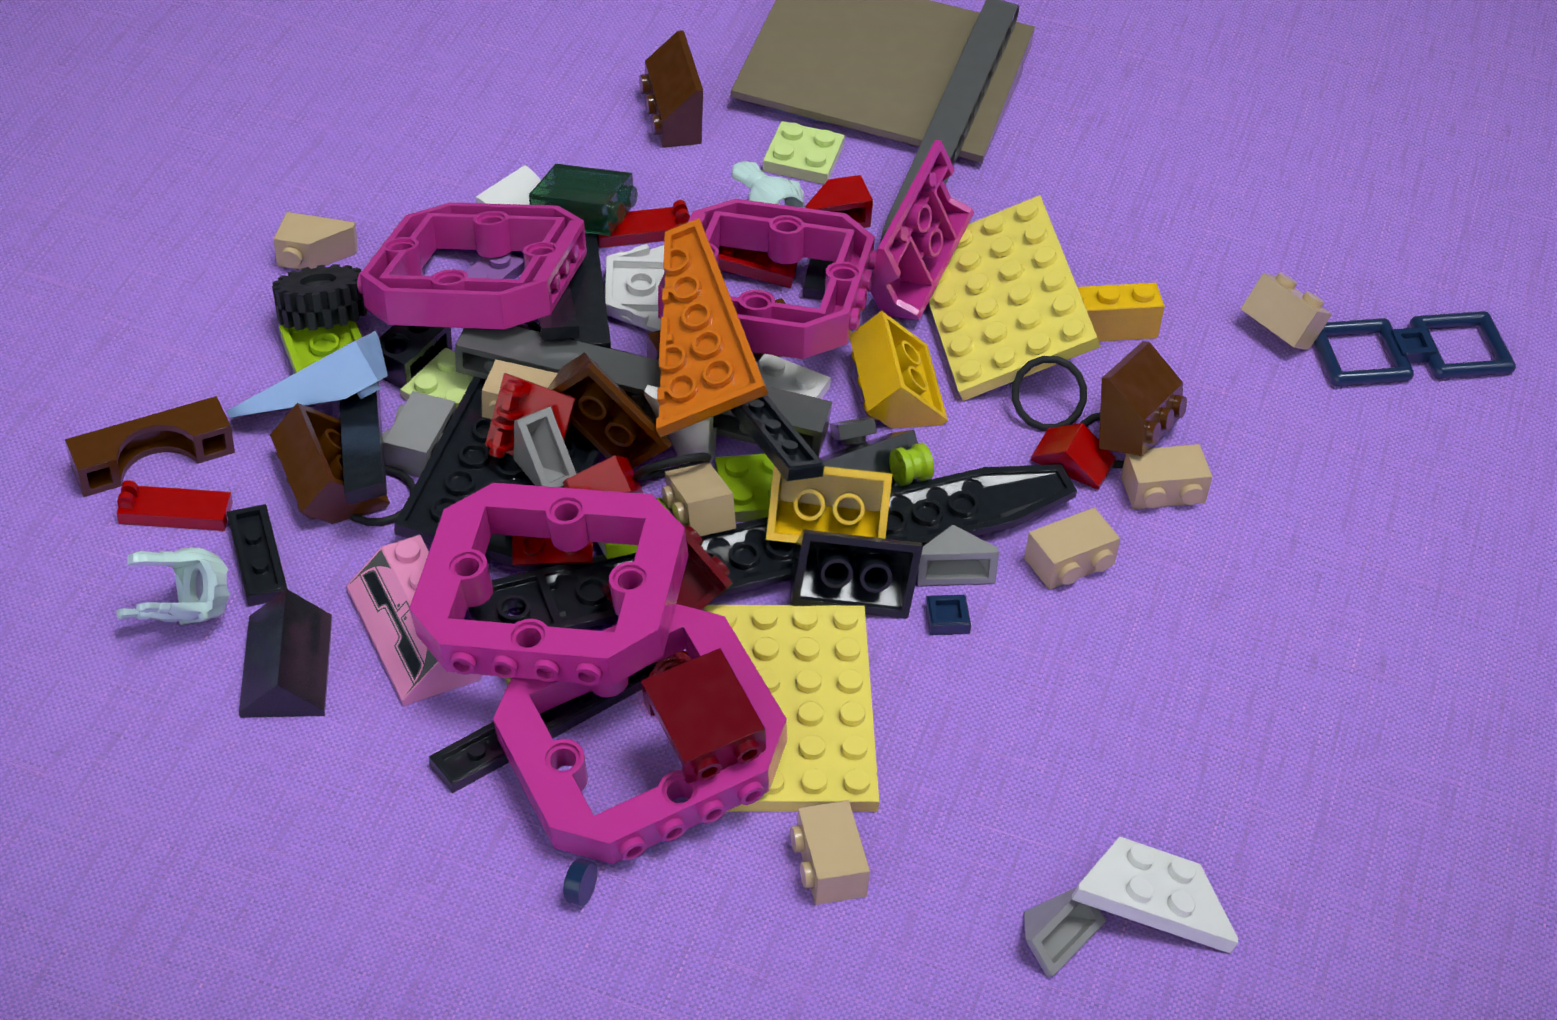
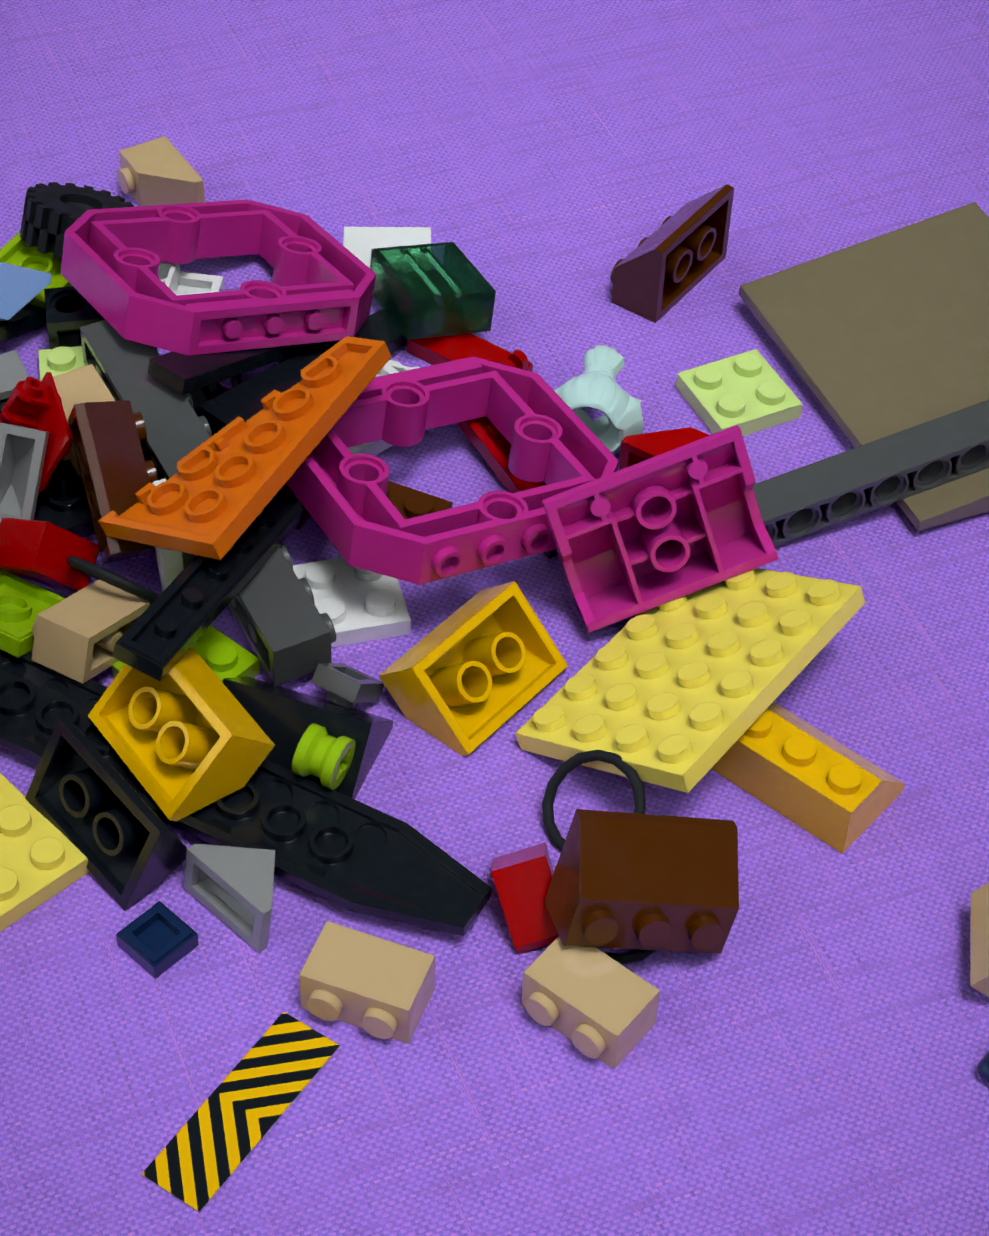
camera: 50 degrees right, 0 degrees up
none -> sticker [141,1012,340,1212]

